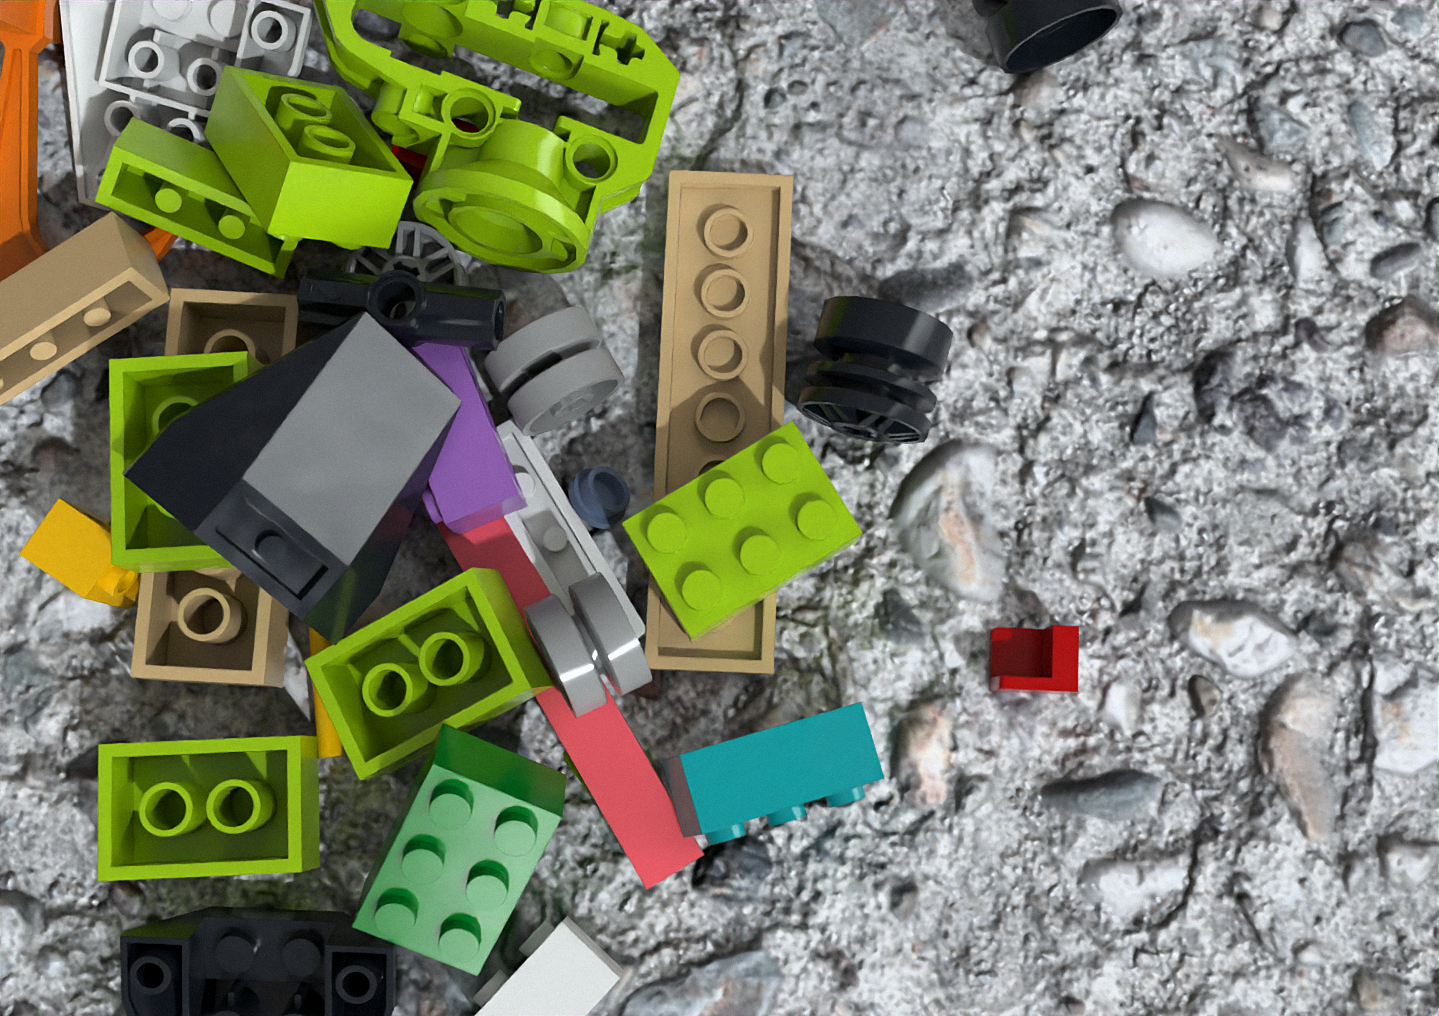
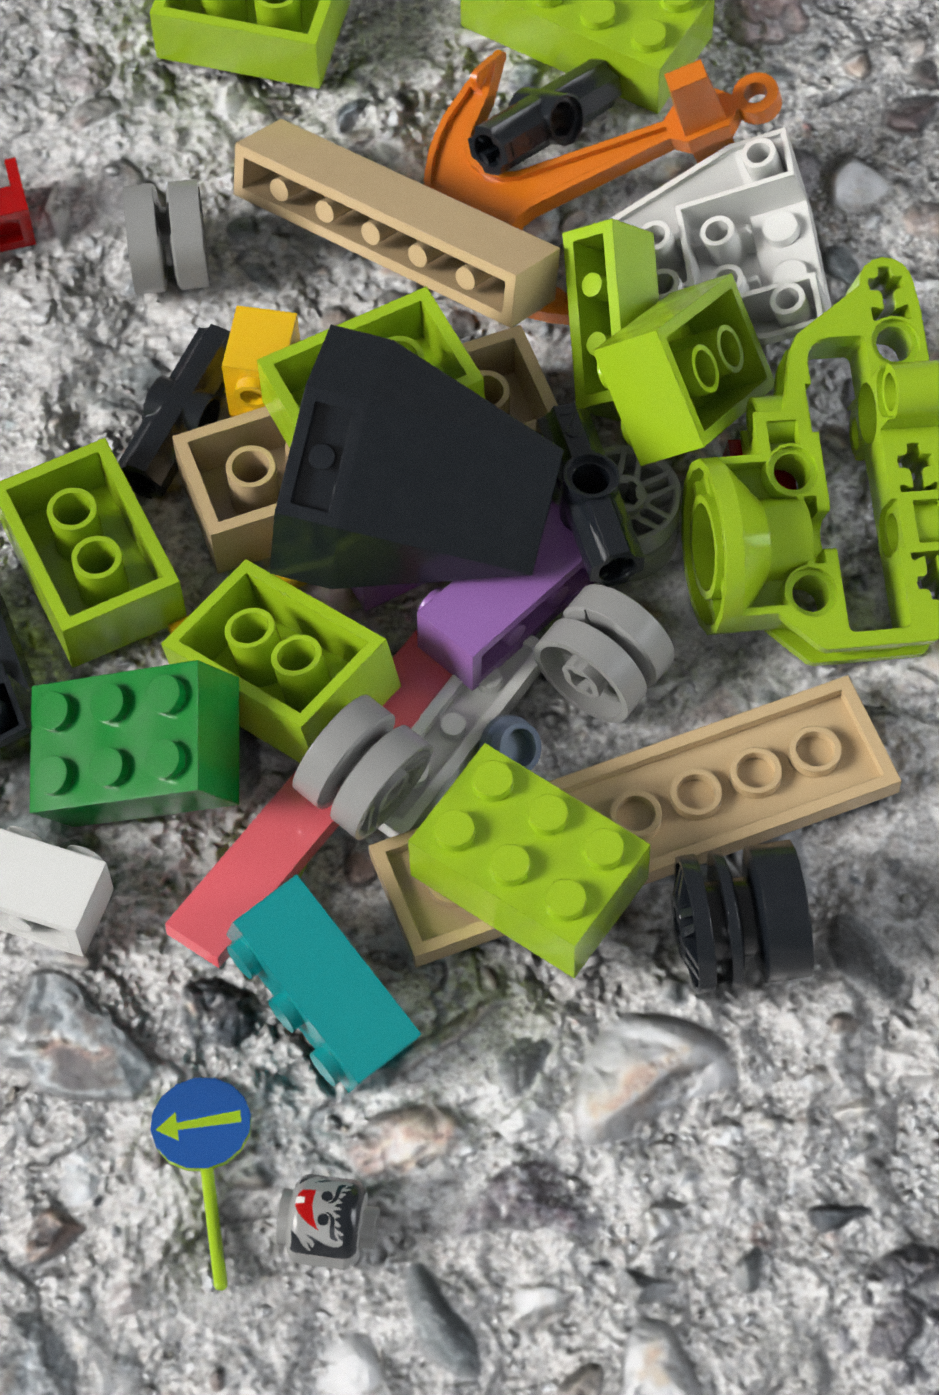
camera: 70 degrees right, 20 degrees down
red panel [989,625,1079,694] -> none
none -> black piece [118,324,230,499]
none -> blue piece [150,1078,252,1291]
none -> head [276,1174,380,1270]

